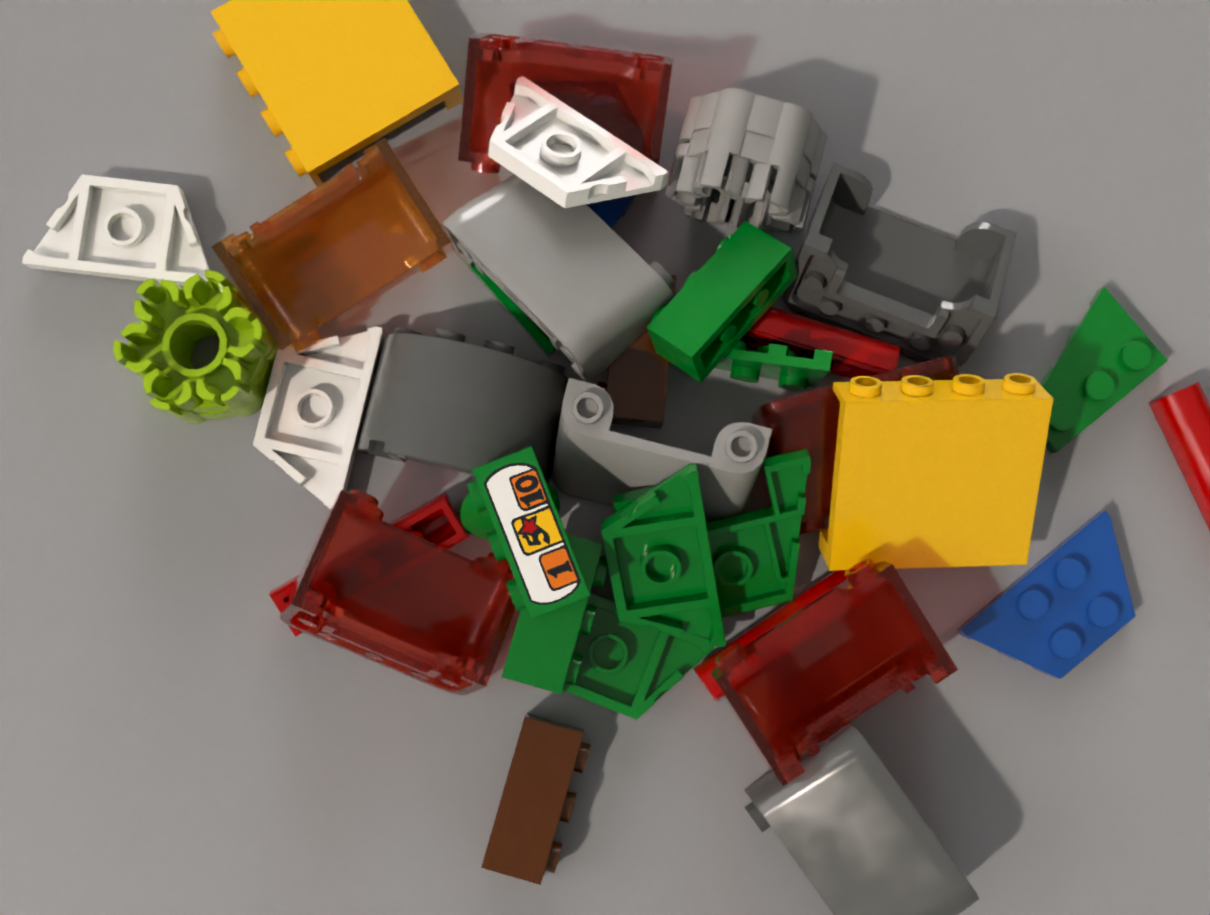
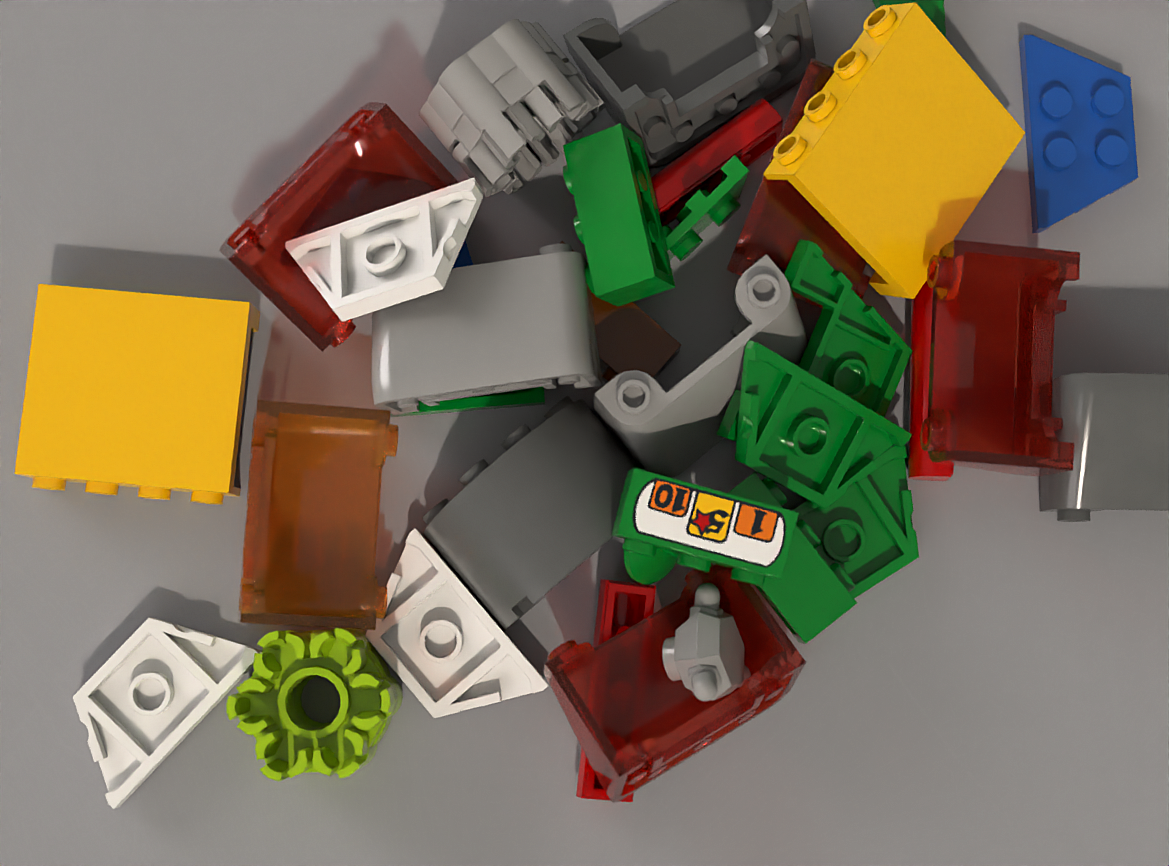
camera: 50 degrees left, 0 degrees up
reddish brown brick [481,713,591,885] -> none
none -> light grey rock [662,583,751,701]

